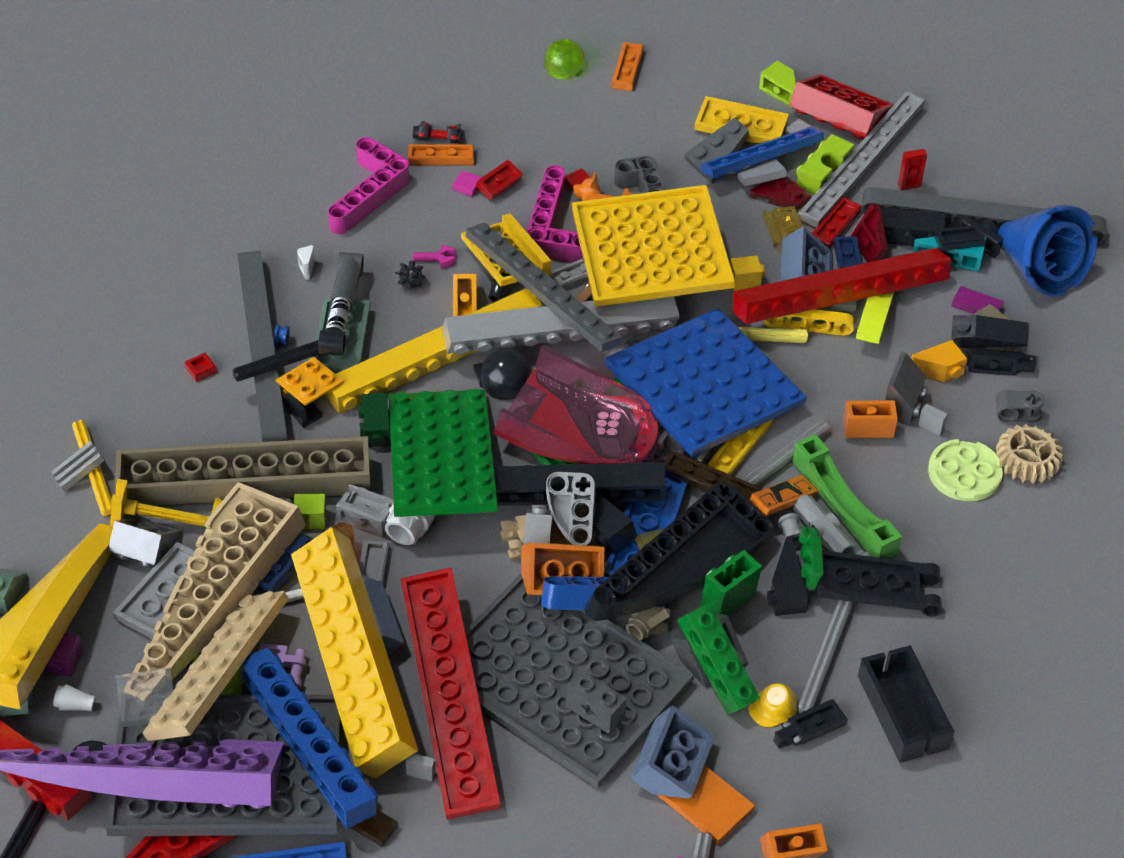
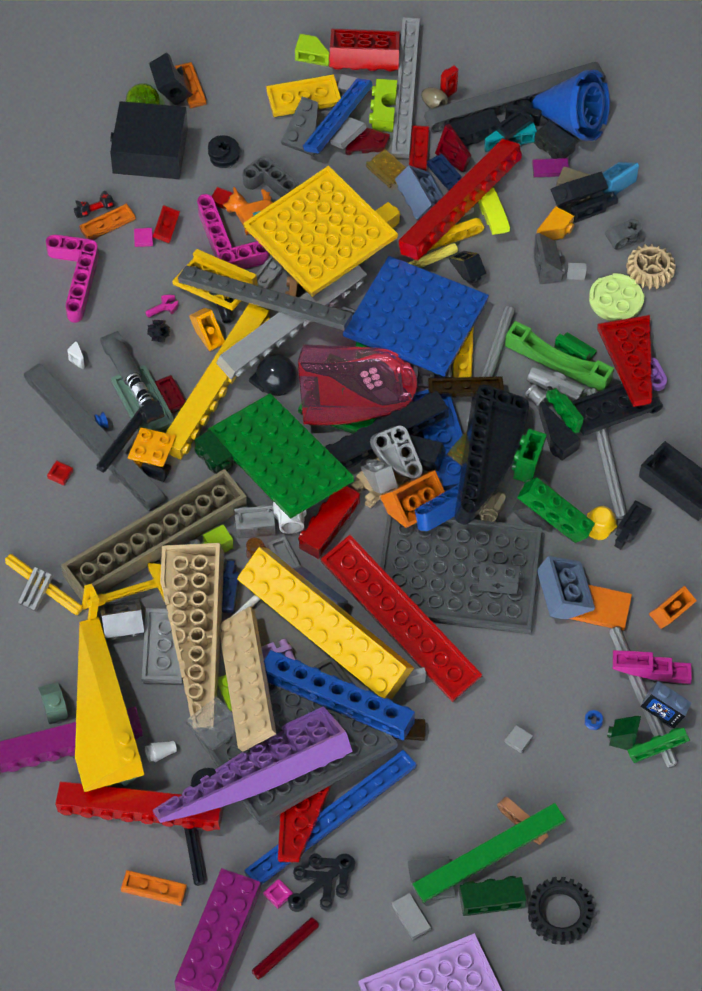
camera: 30 degrees left, 10 degrees up
orange tile [749,475,818,516] -> none
orange brick [843,400,898,438] -> none
none -> black container [110,101,188,179]
none -> black piece [149,52,193,105]
none -> dark red plate [155,375,186,413]
none -> black piece [208,135,240,168]
none -> red brick [298,486,360,559]
none -> dark tan animal [421,87,448,109]
none -> black slope [449,251,486,282]
none -> pearl dark grey piece [534,121,576,159]
none -> green panel [554,332,597,361]
none -> red wing [597,315,652,407]
none -> dark azure slope [602,162,639,195]
none -> medium lavender plate [651,357,667,391]

